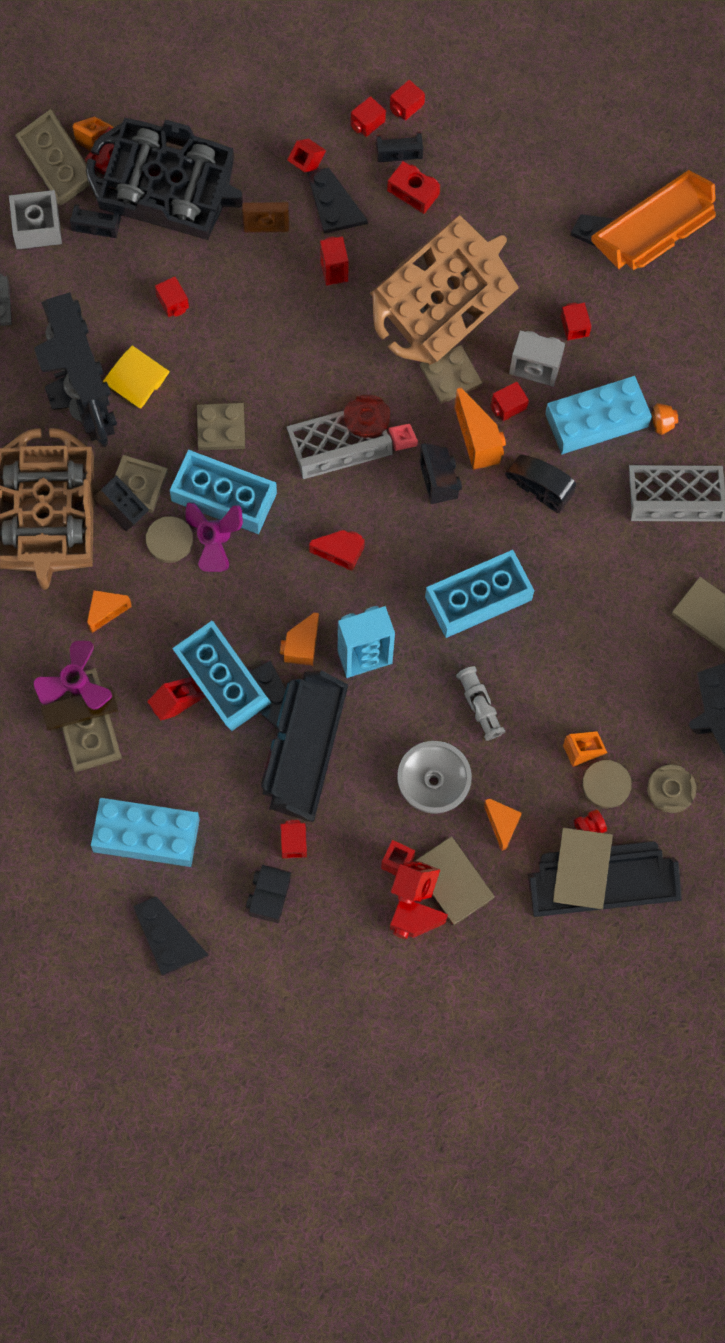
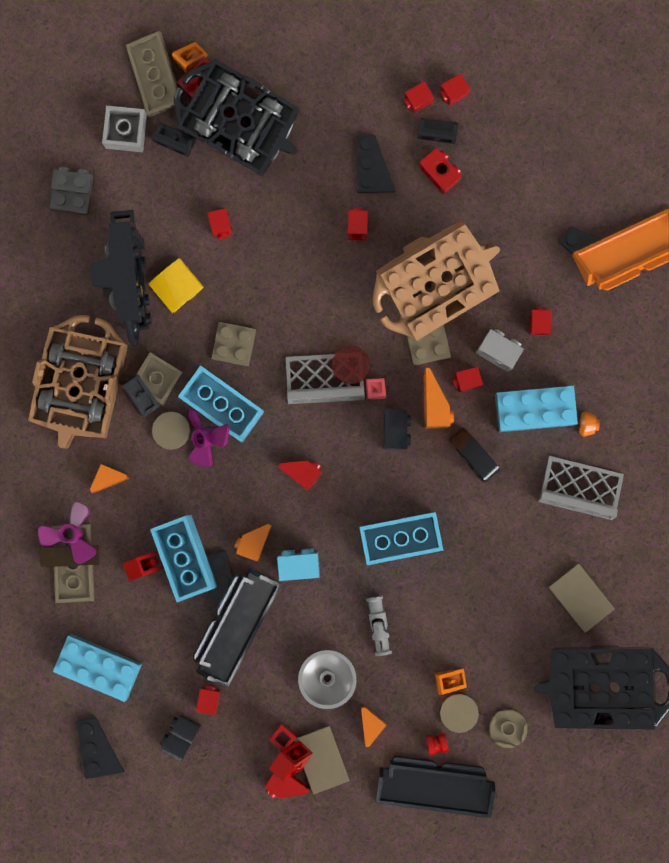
camera: 15 degrees right, 15 degrees up
reddish brown tile [242,202,289,233] -> none
red brick [287,138,326,172] -> none
dark tan tile [553,828,613,909] -> none

